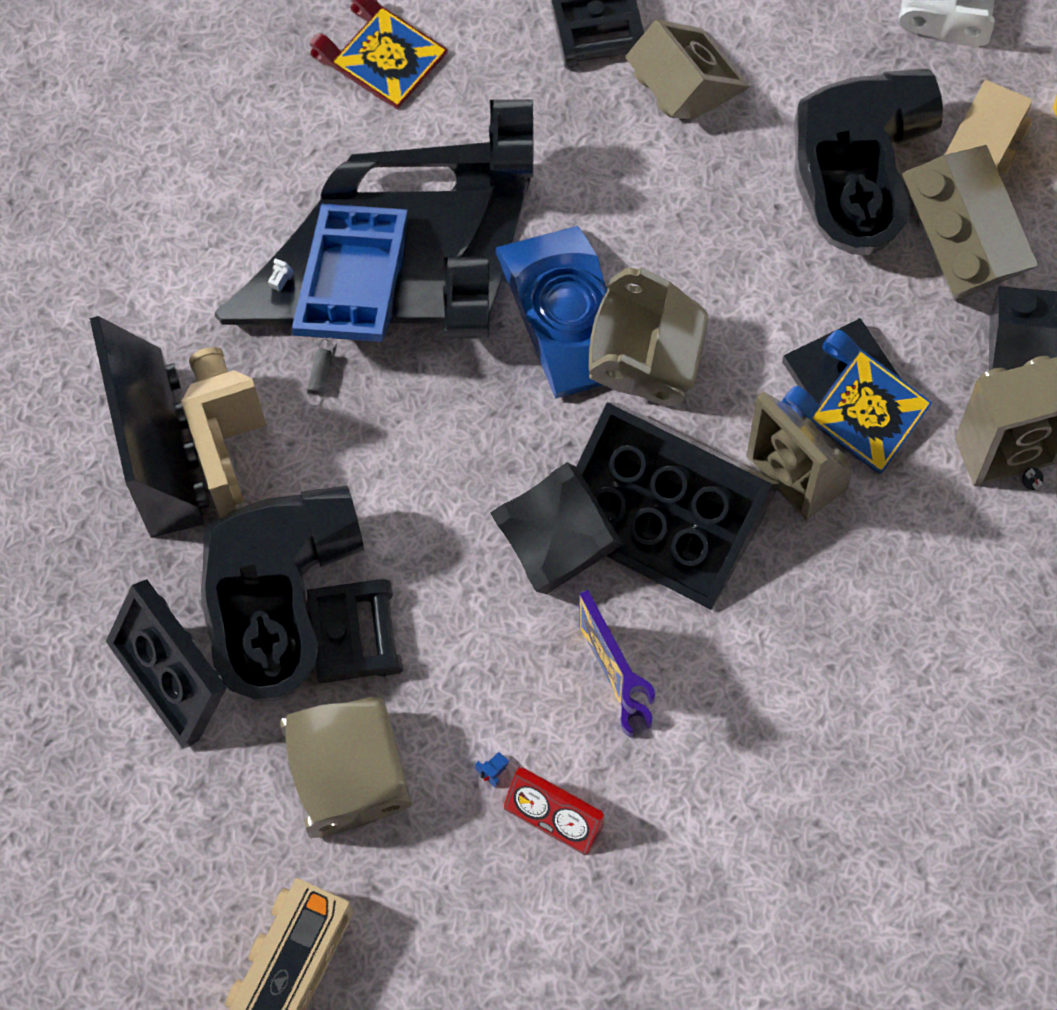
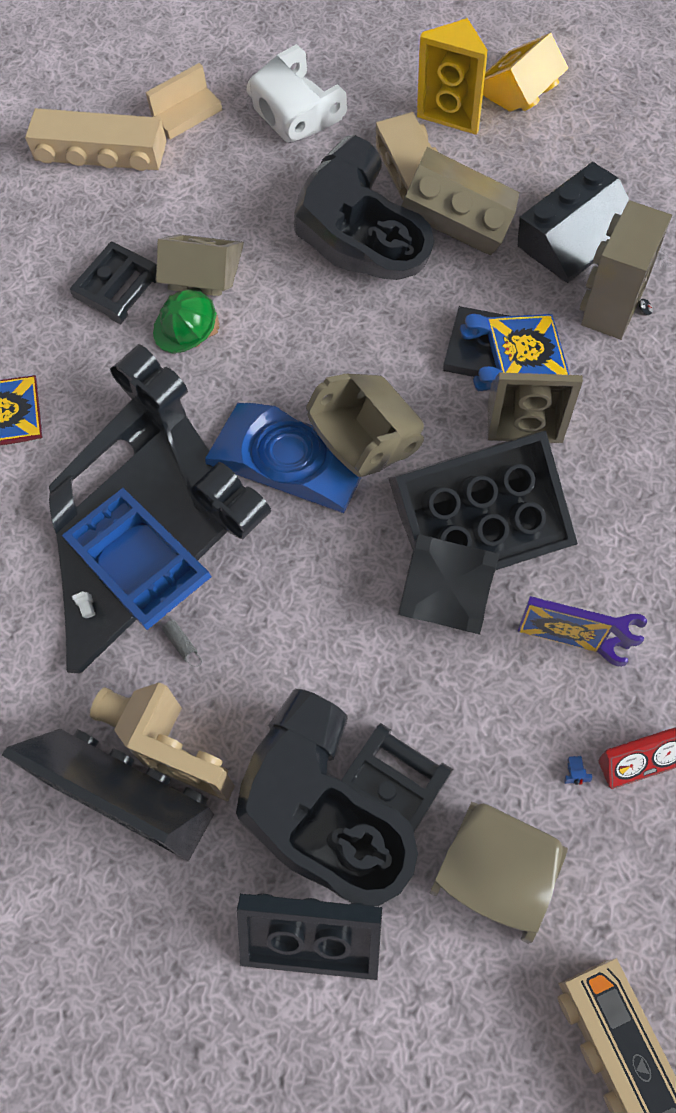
camera: 45 degrees left, 0 degrees up
none -> green piece [153,290,220,354]

